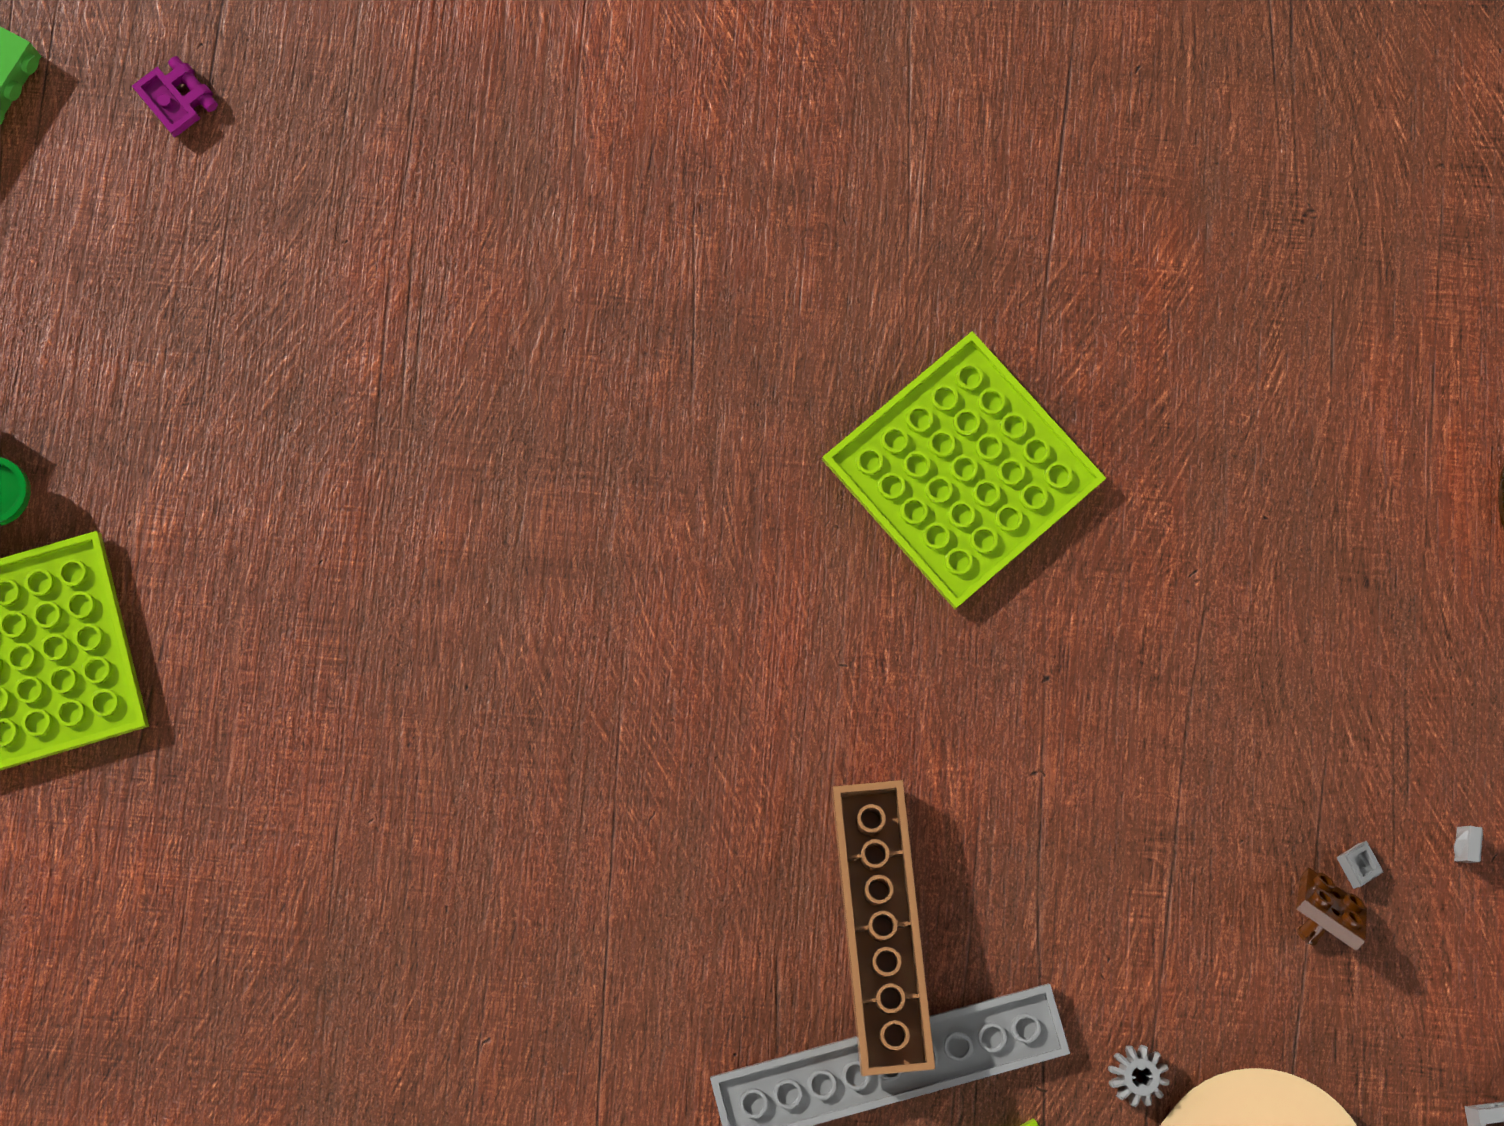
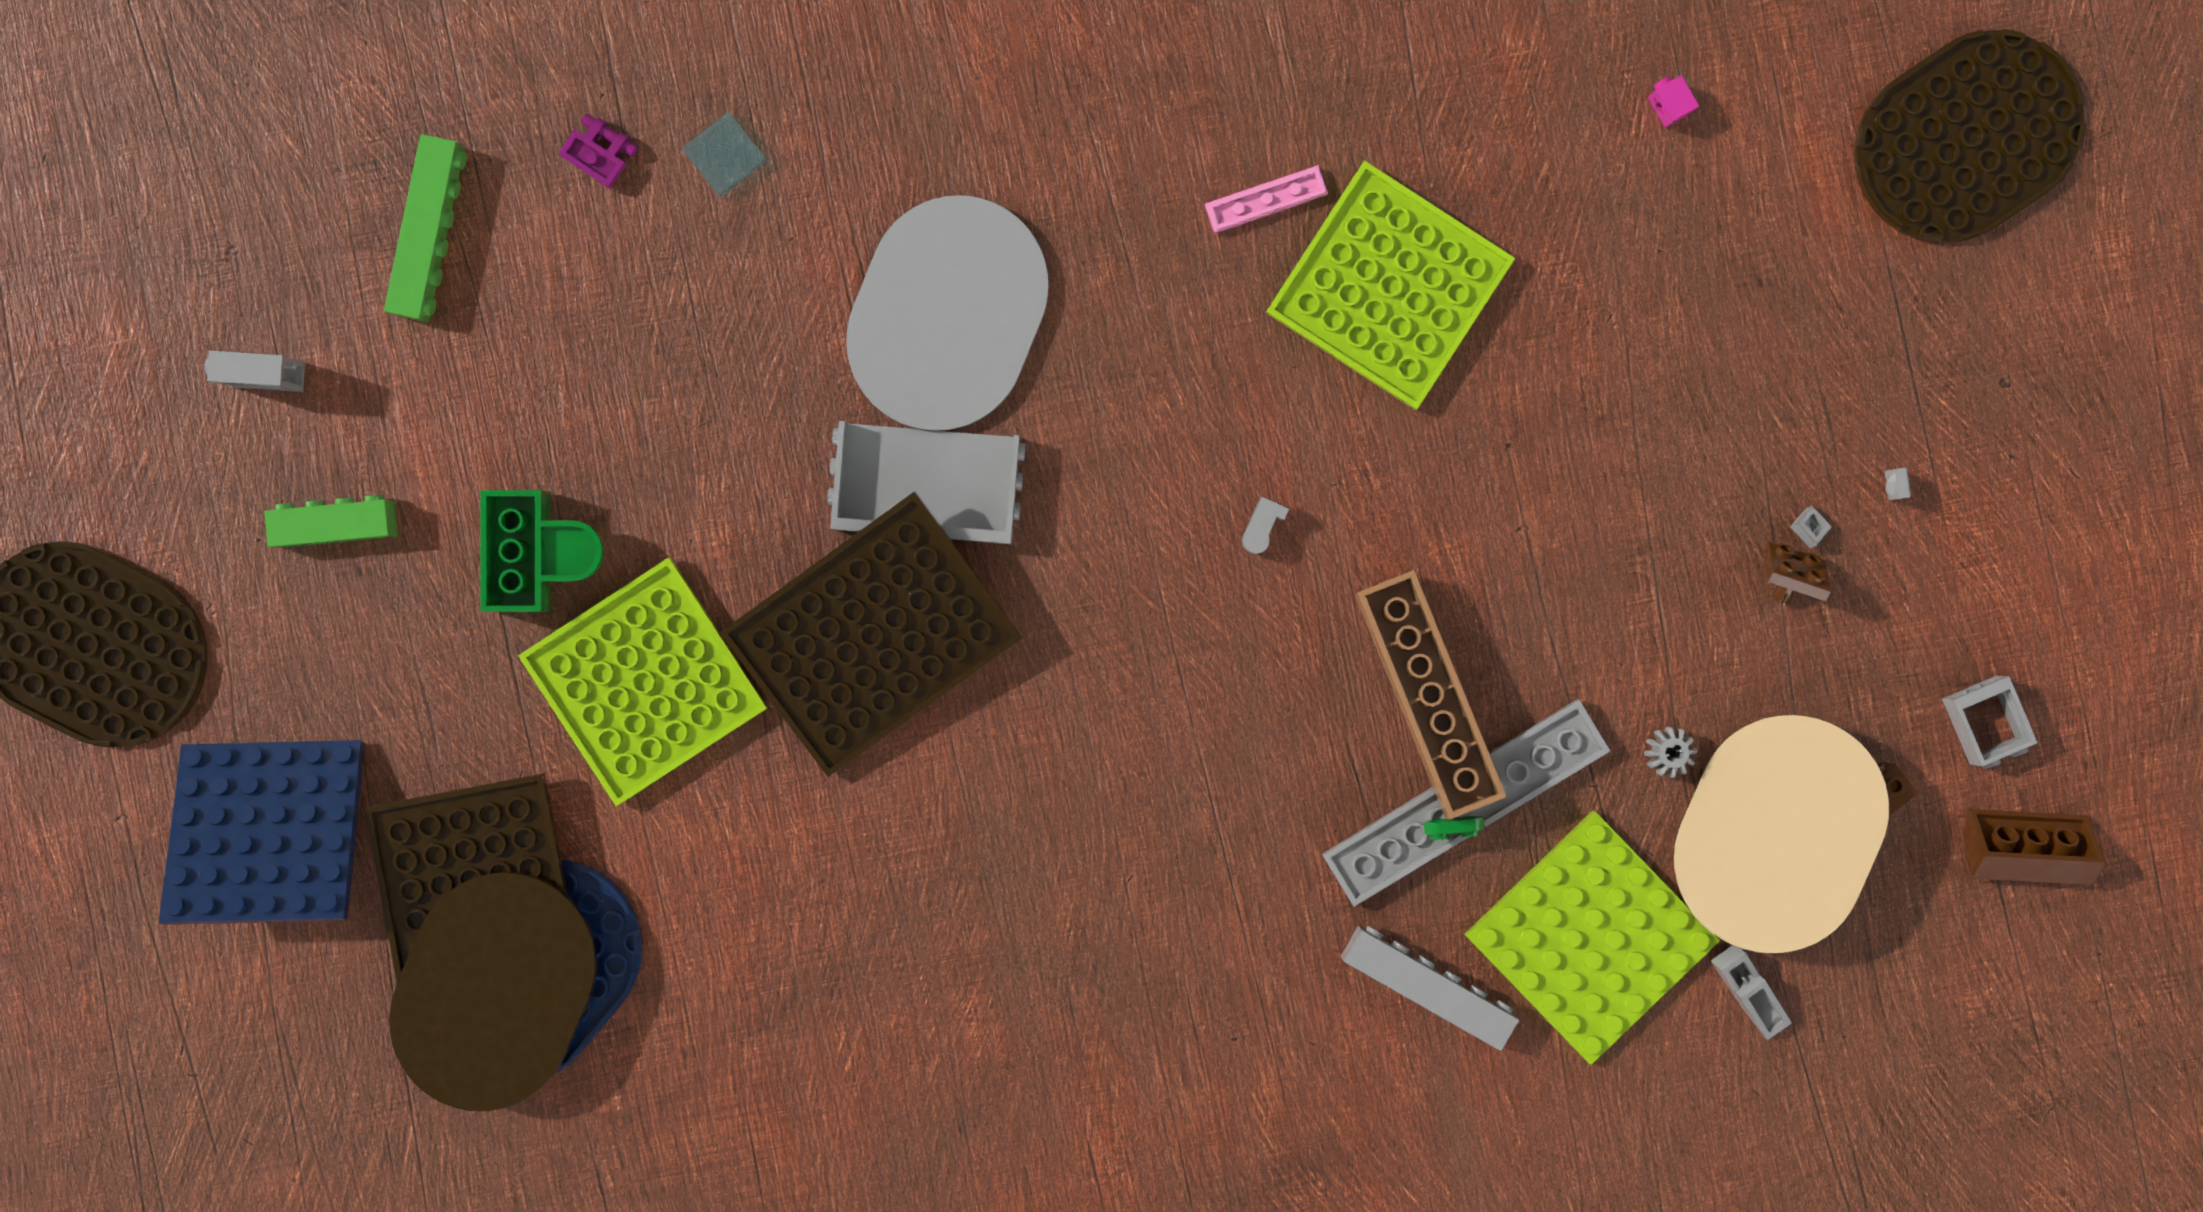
camera: 20 degrees left, 10 degrees up
none -> clear light blue tile [682,112,767,197]
none -> dark brown plate [720,491,1022,777]
none -> light grey panel [827,421,1026,545]
none -> light grey tile [846,195,1049,431]
none -> bright pink tile [1205,165,1328,234]
none -> light grey leg [1242,497,1289,554]
none -> green plate [1423,816,1485,840]
none -> dark pink brick [1648,75,1699,128]

